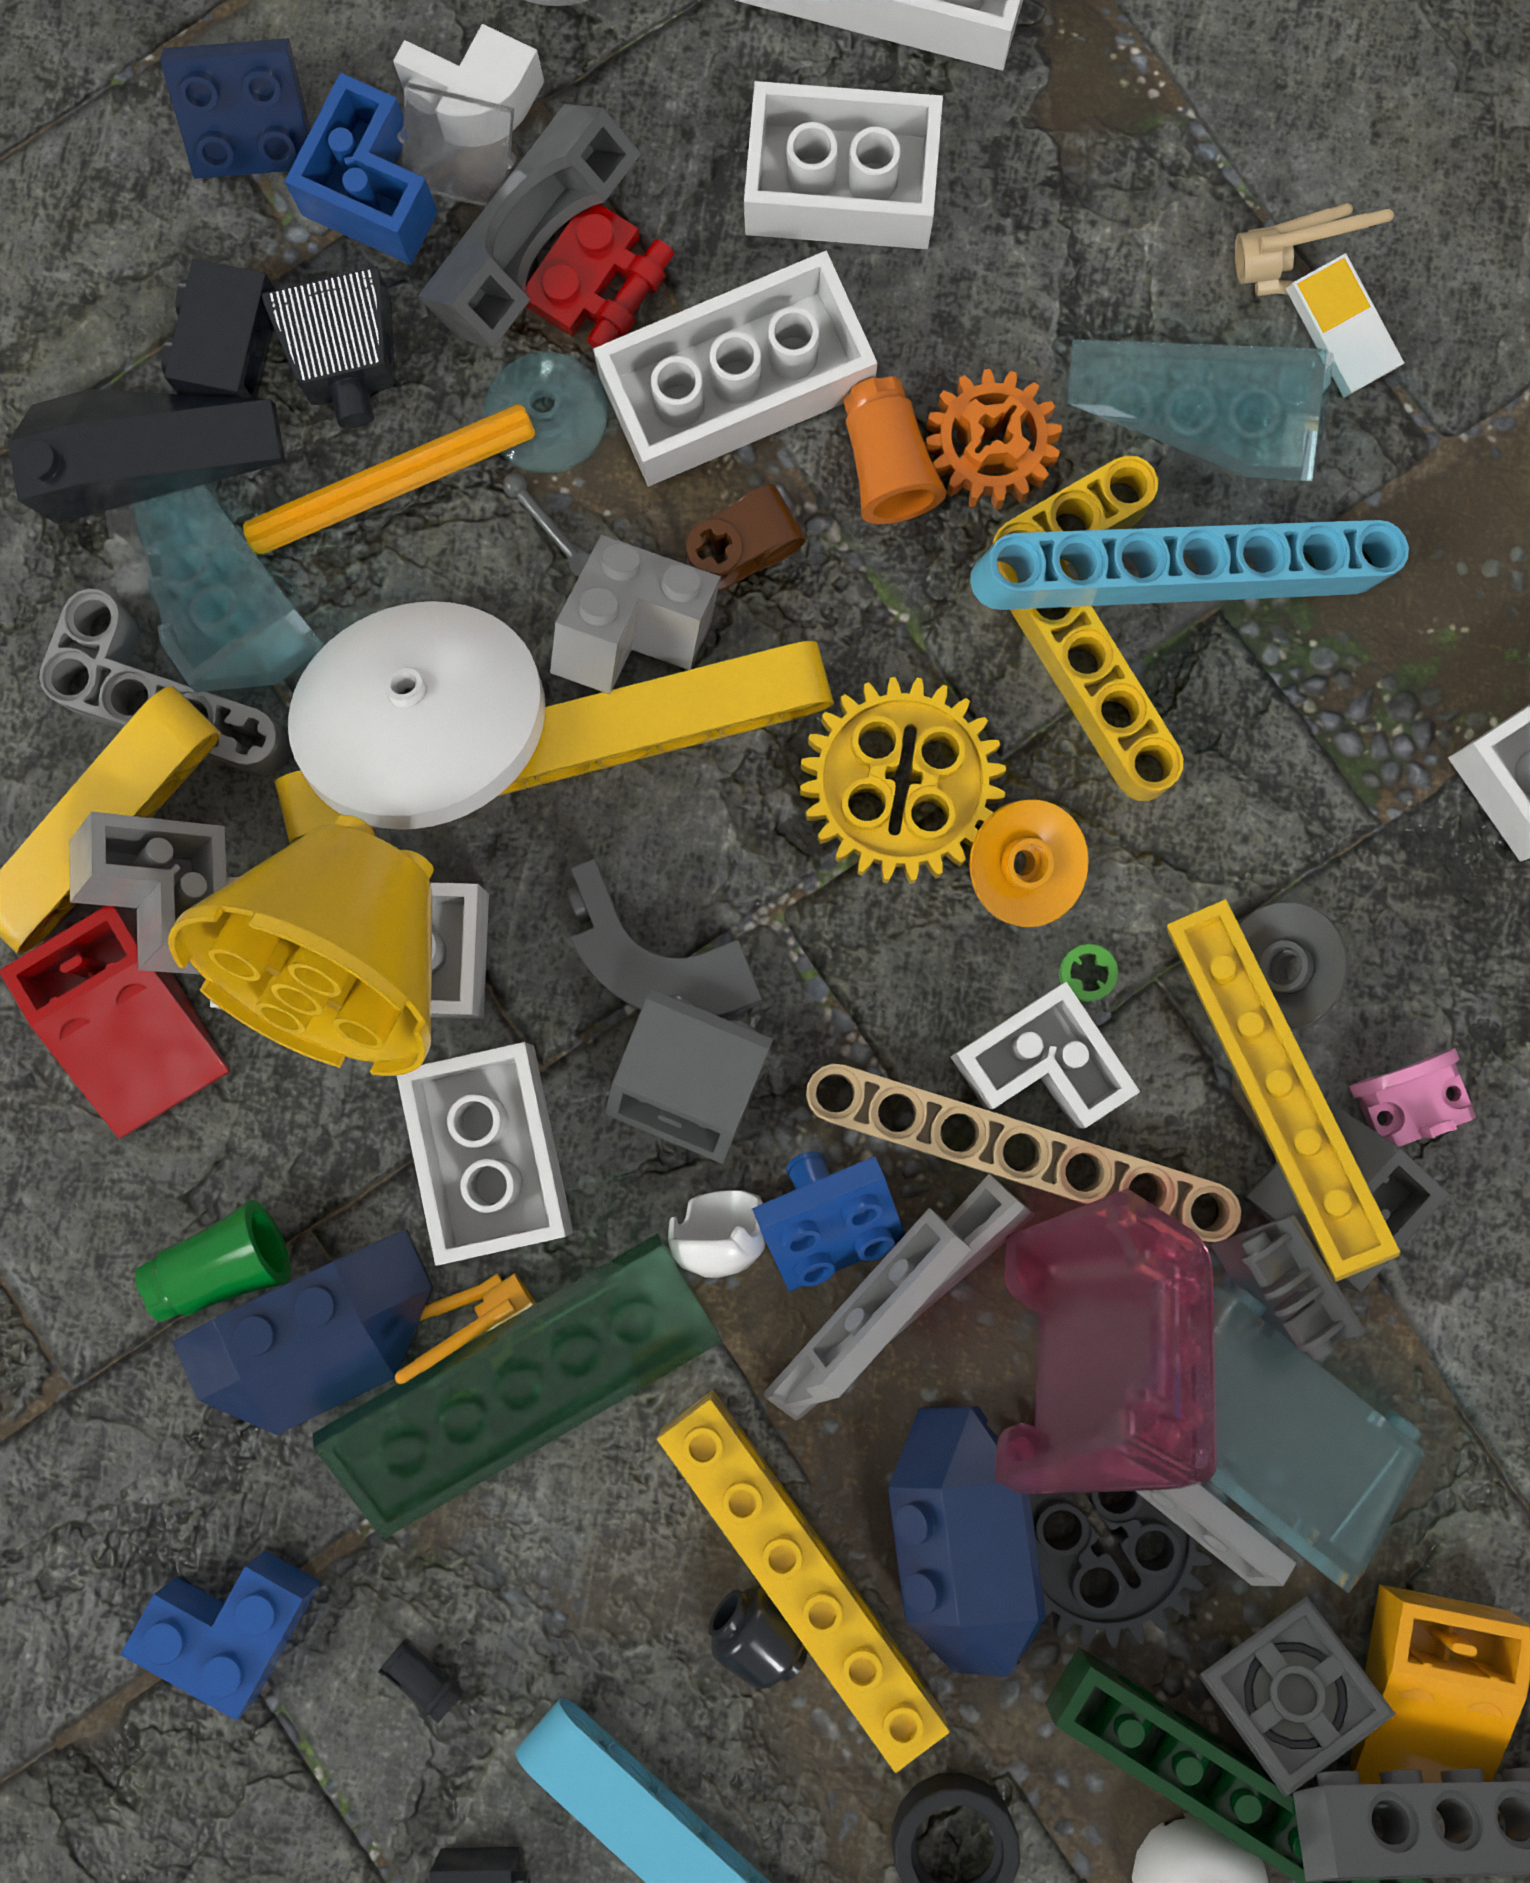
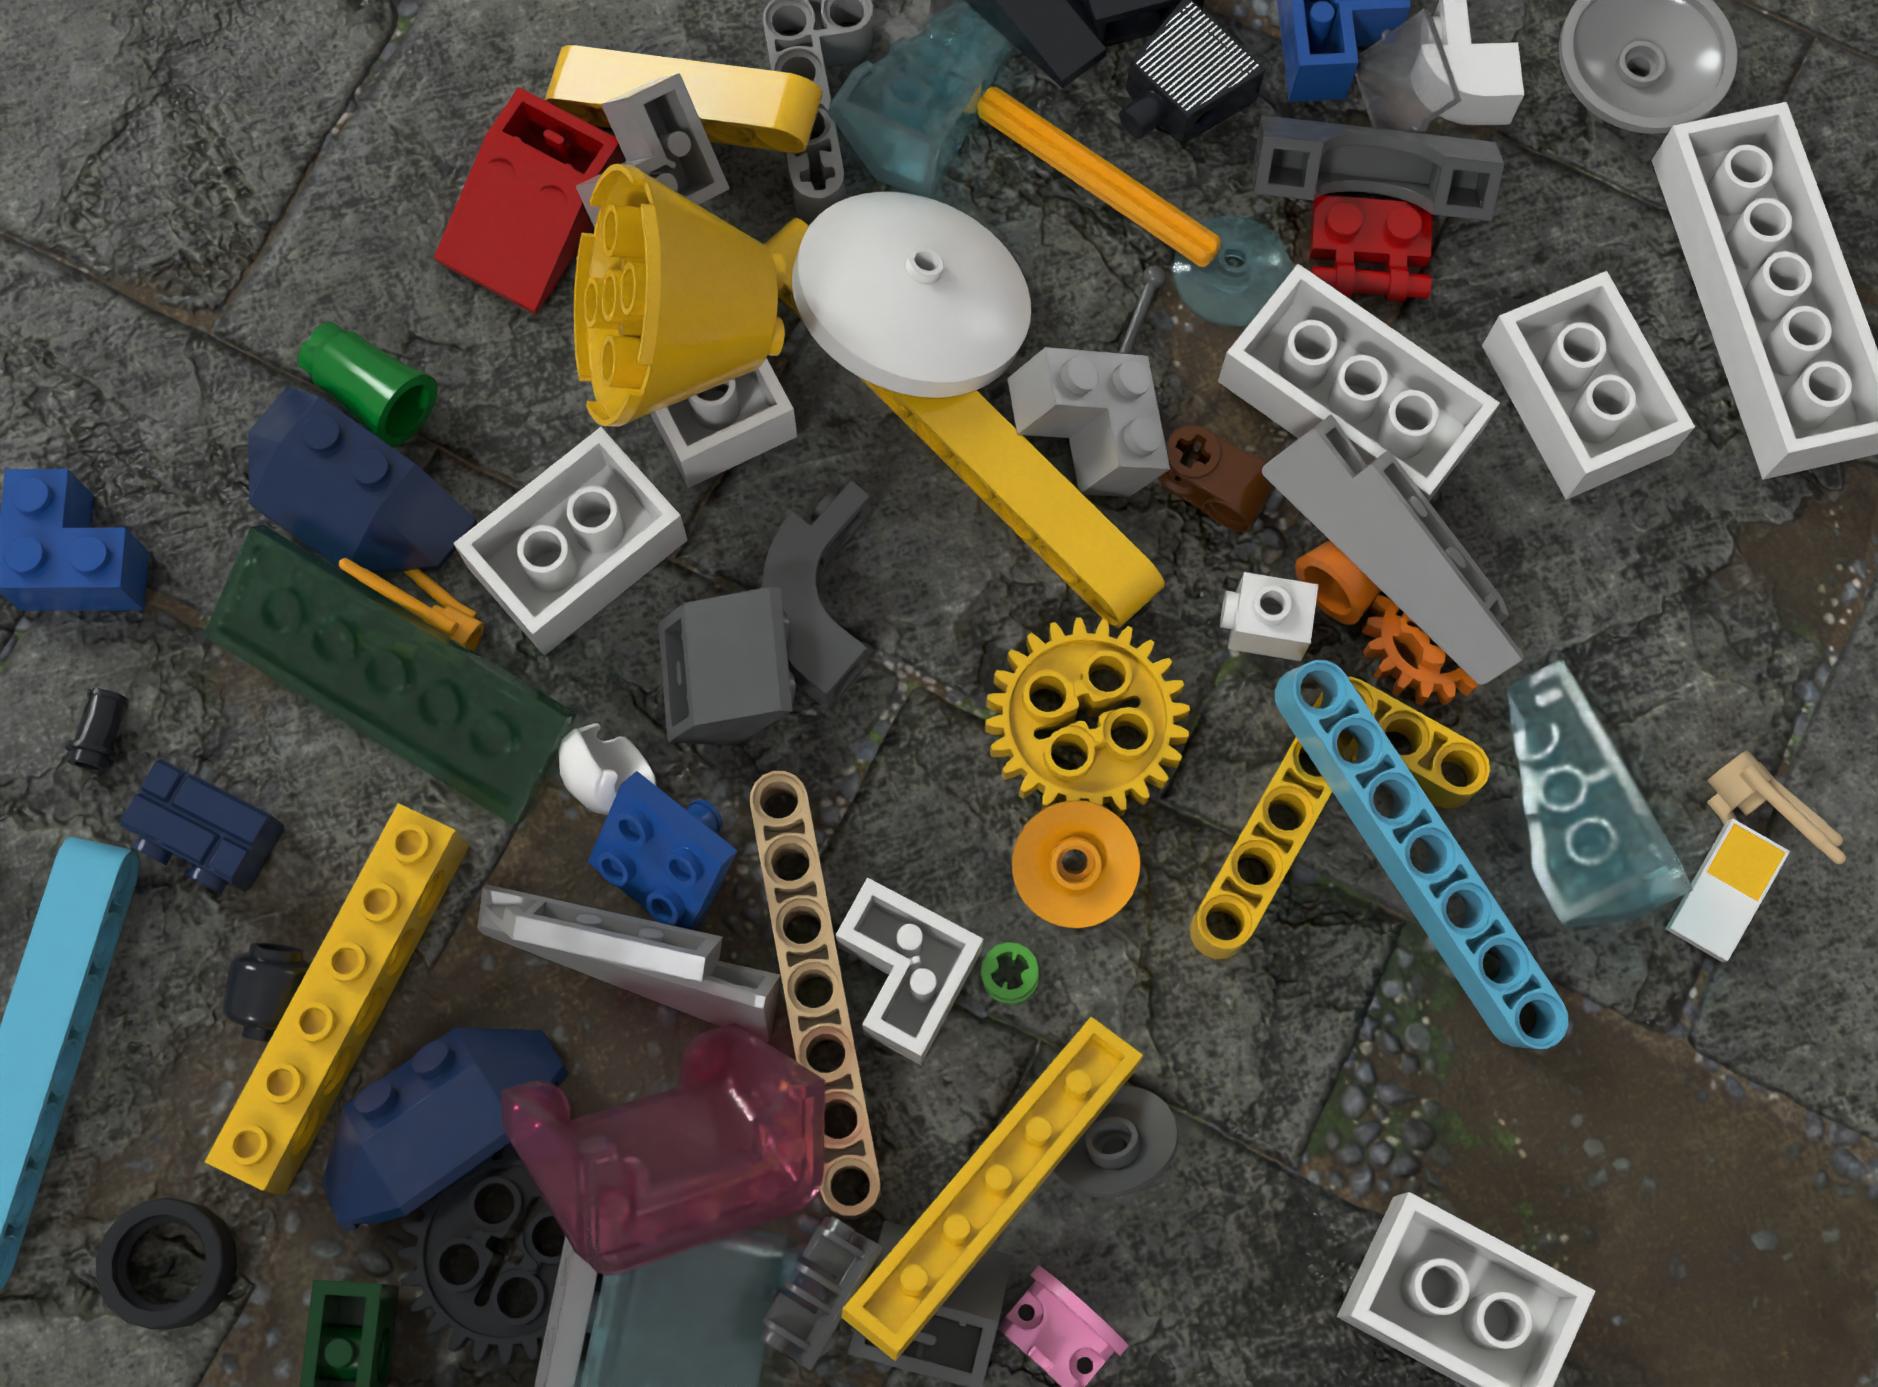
camera: 55 degrees right, 10 degrees down
none -> dark blue brick [120,759,284,894]
none -> white brick [1220,572,1319,661]
none -> light grey wedge [1262,414,1524,685]

